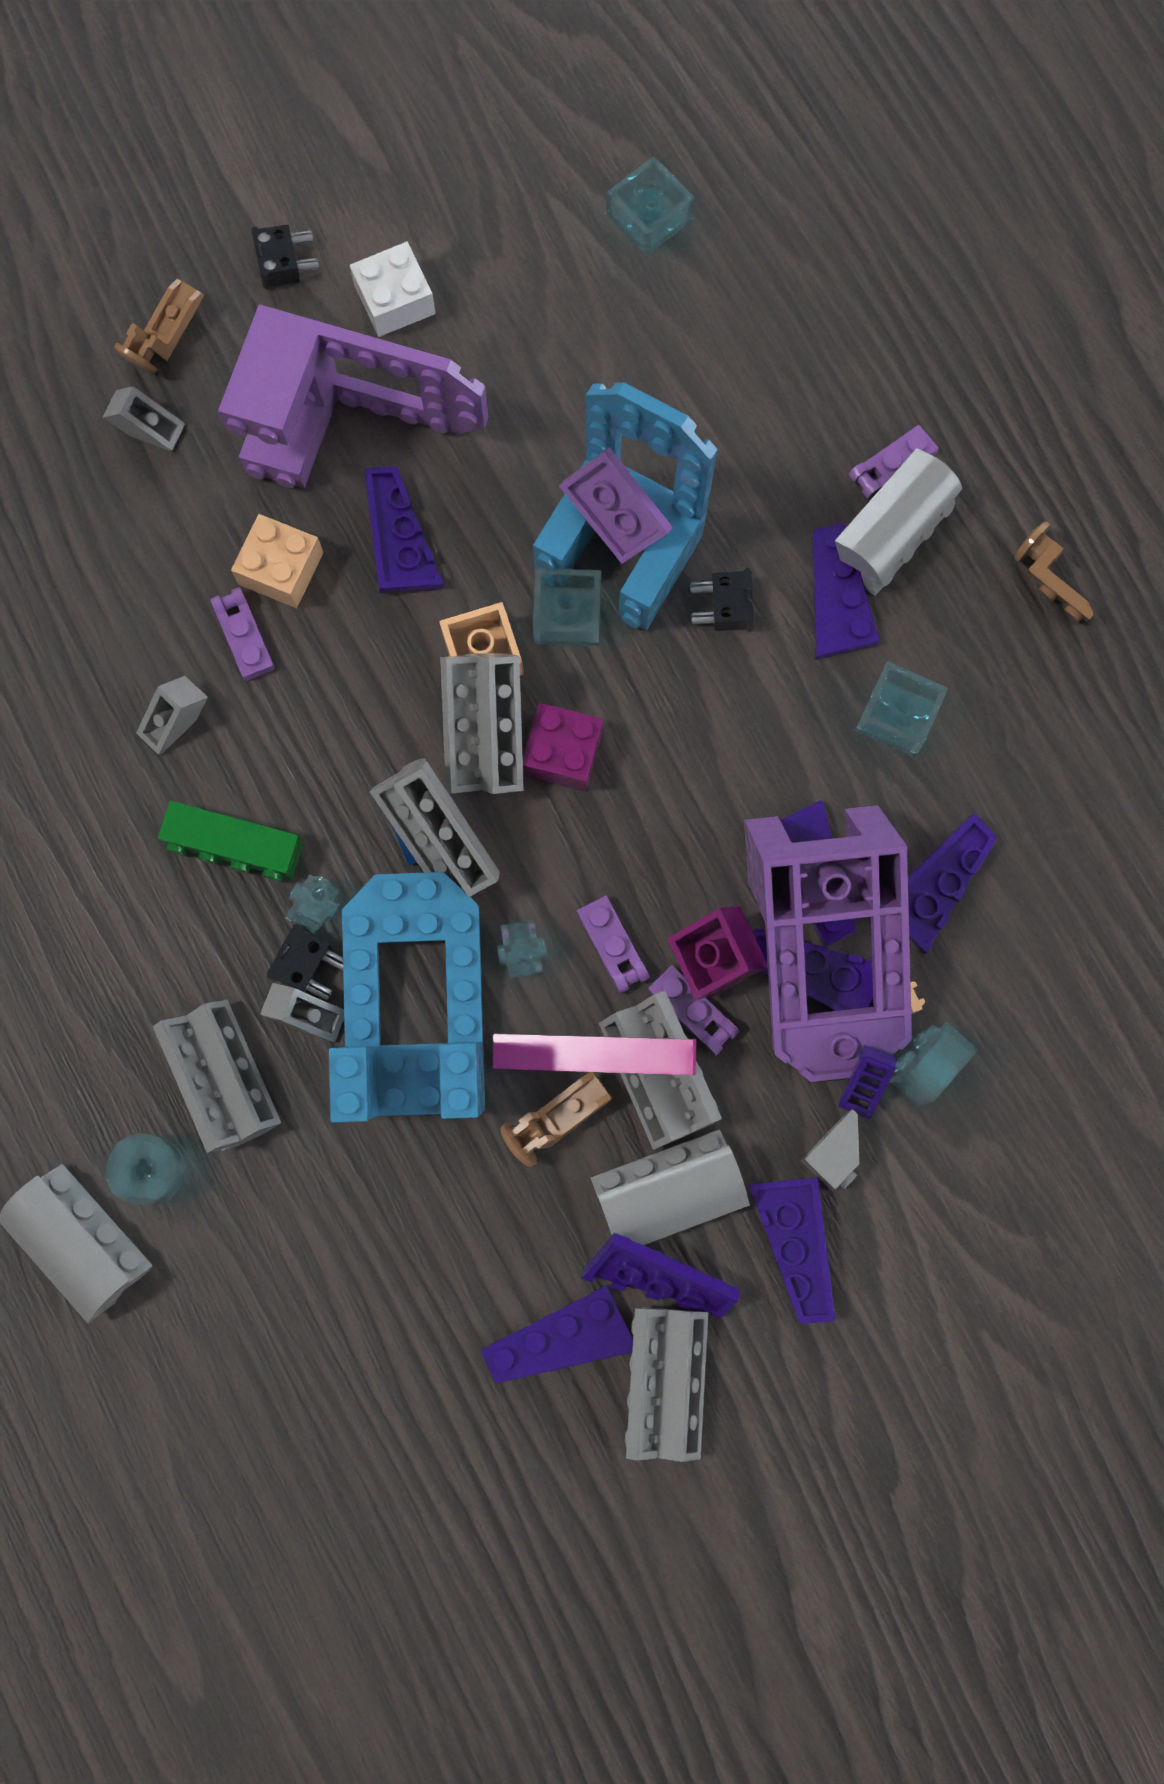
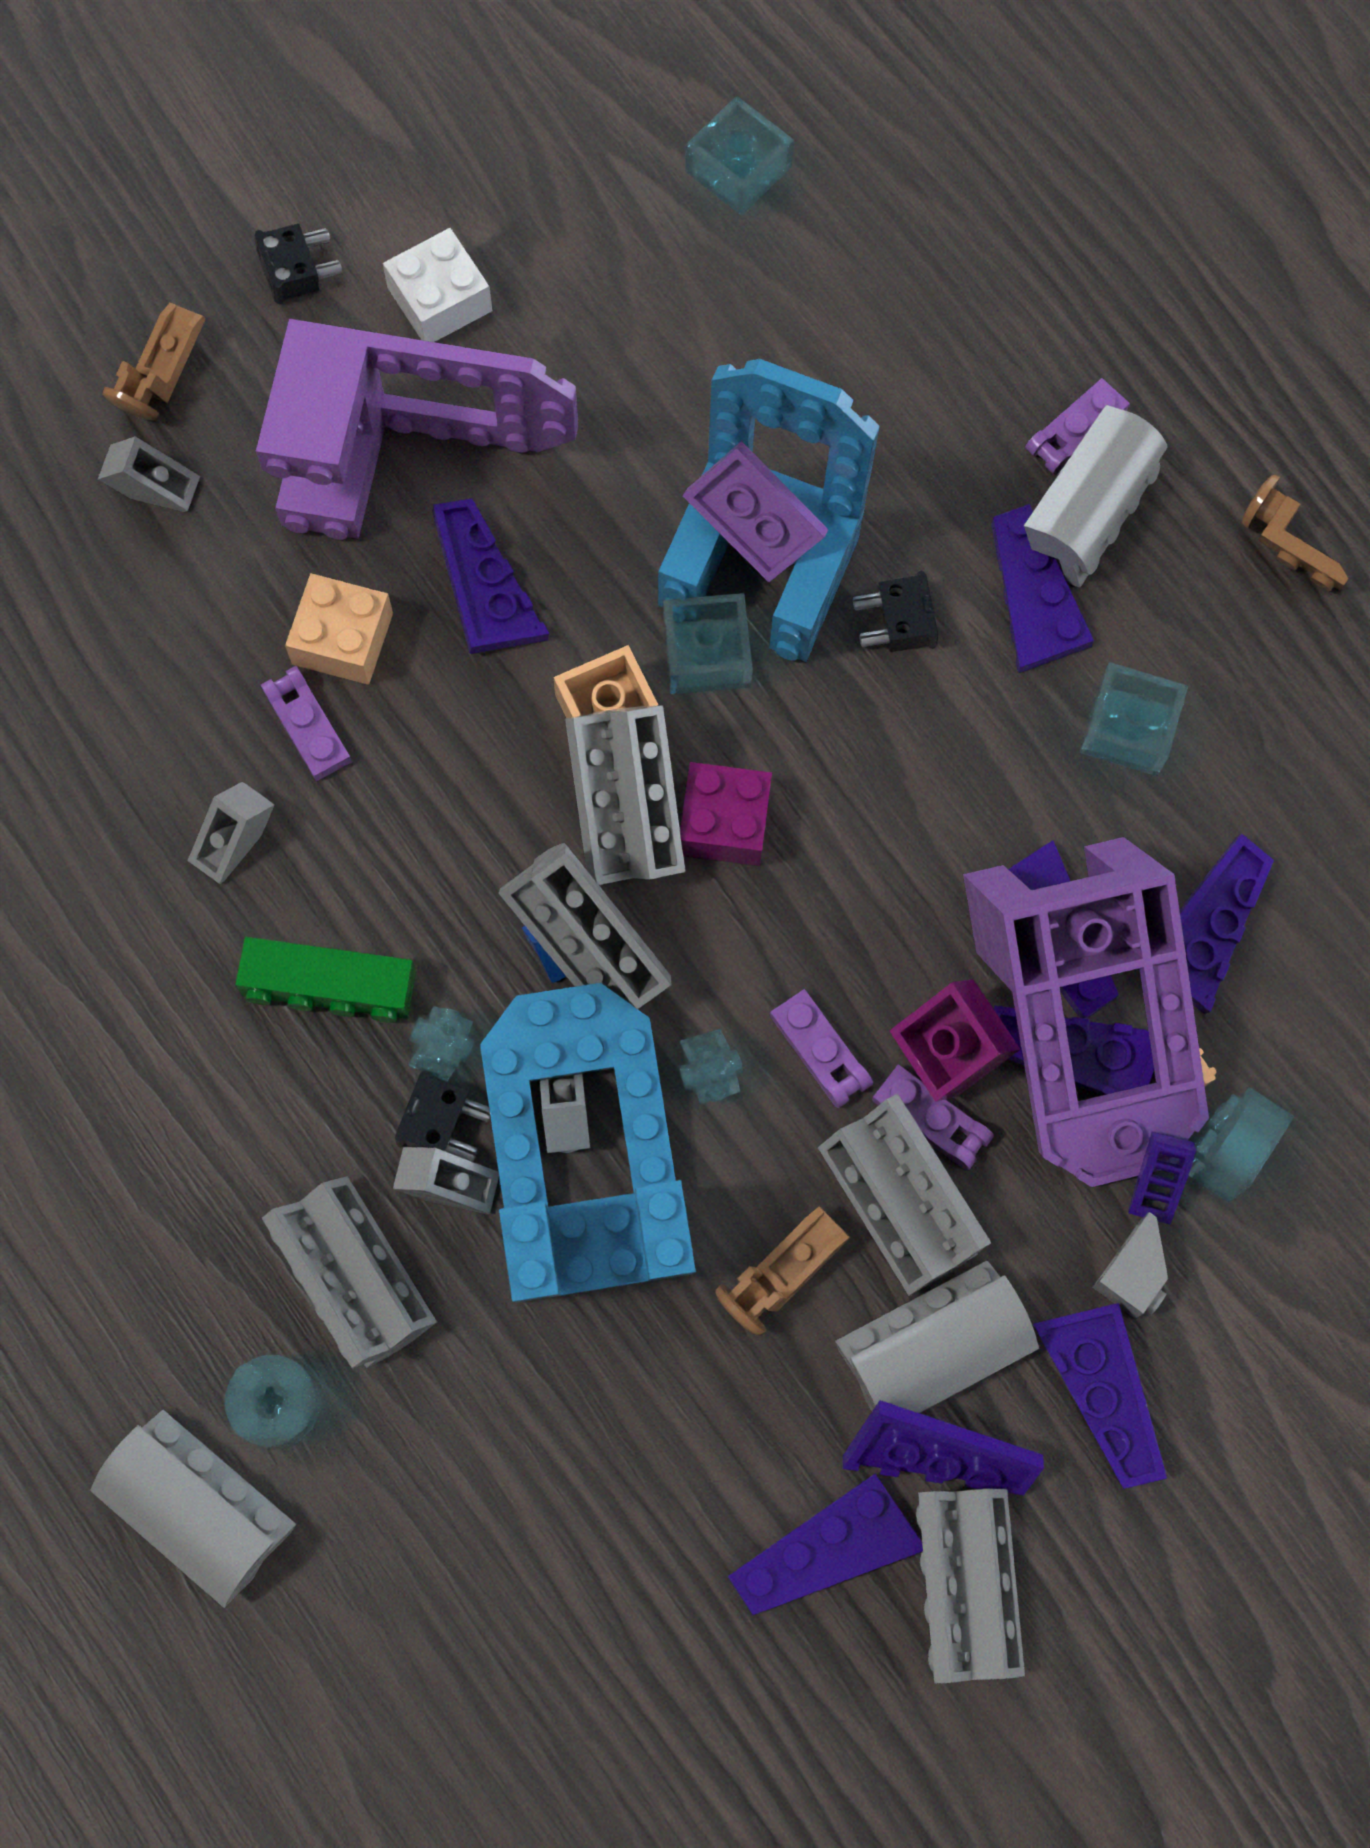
camera: 10 degrees left, 5 degrees down
tile [493,1034,696,1075] -> none
none -> light grey slope [540,1074,590,1153]

